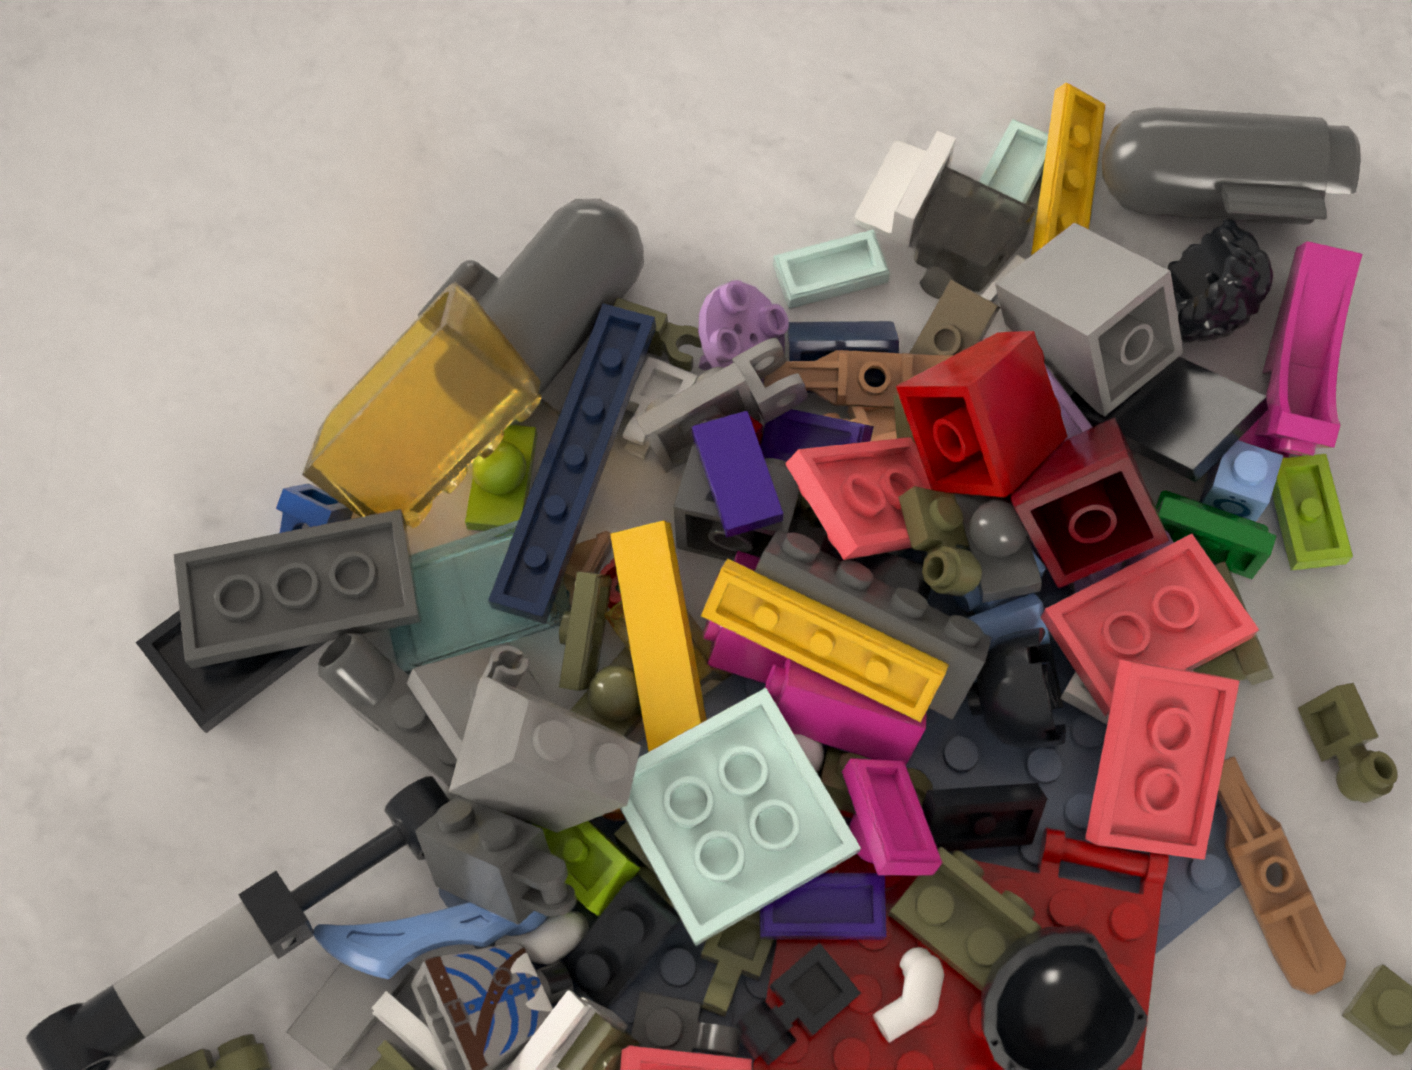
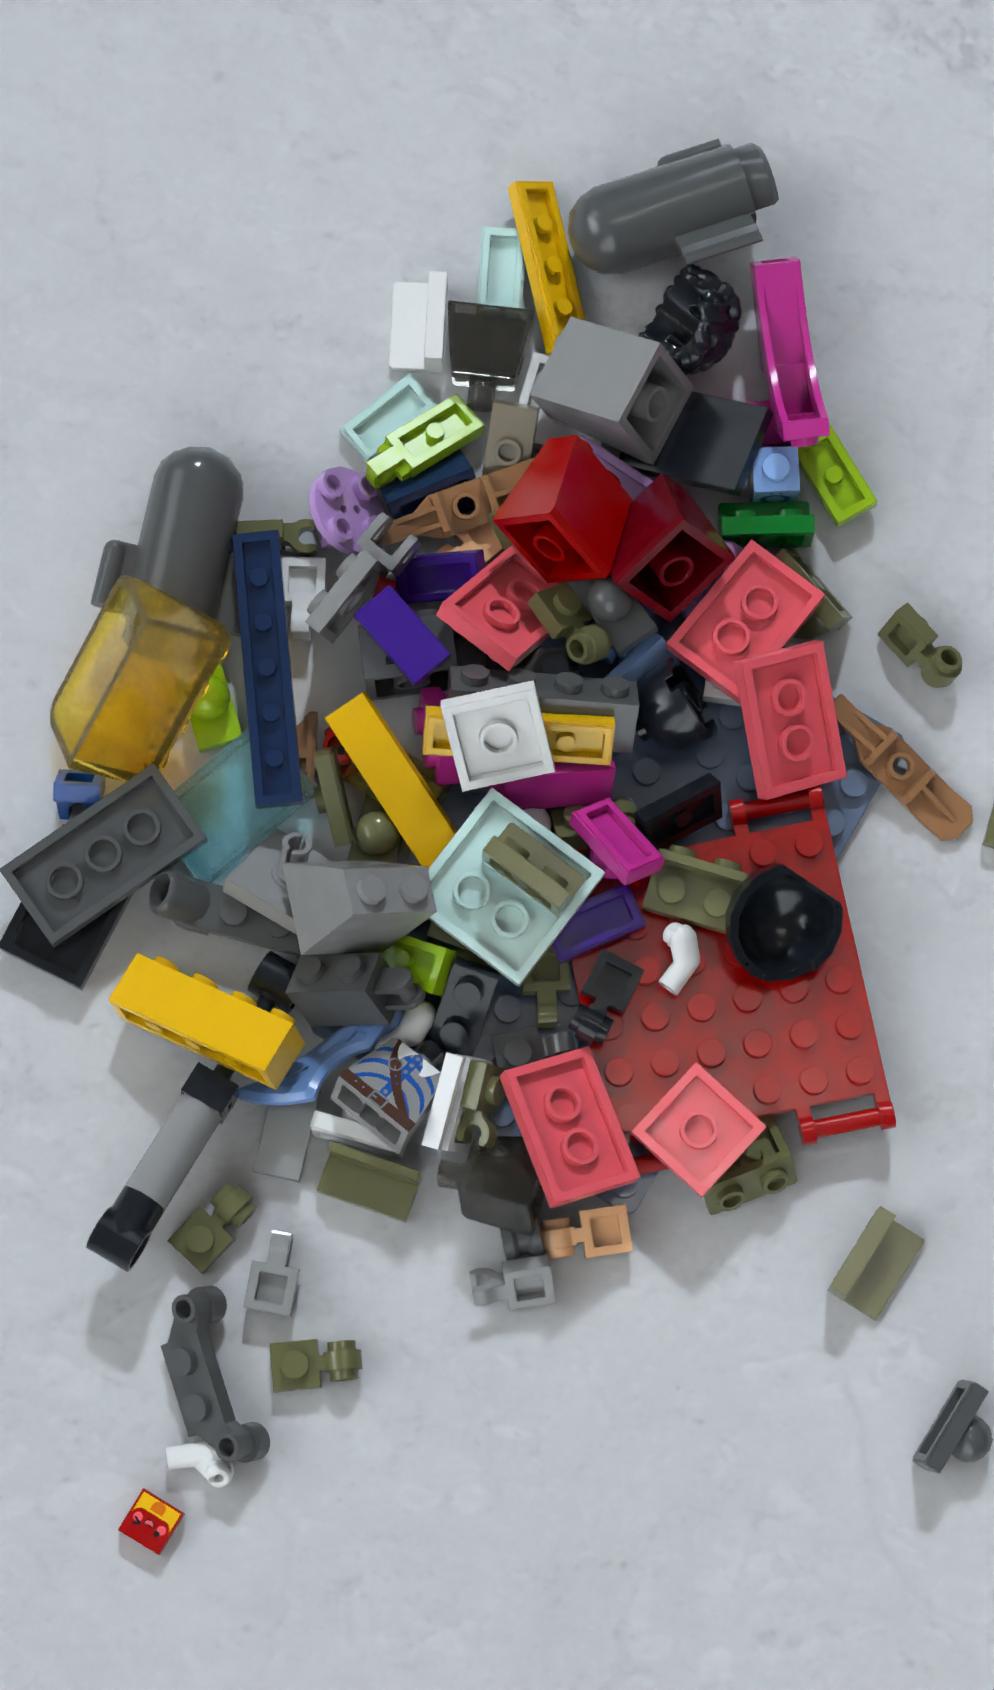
camera: 25 degrees left, 10 degrees up
none -> yellow brick [108,953,305,1090]
none -> lime hinge [365,394,485,490]
none -> white plate [441,680,555,792]
none -> olive bracket [482,823,585,917]

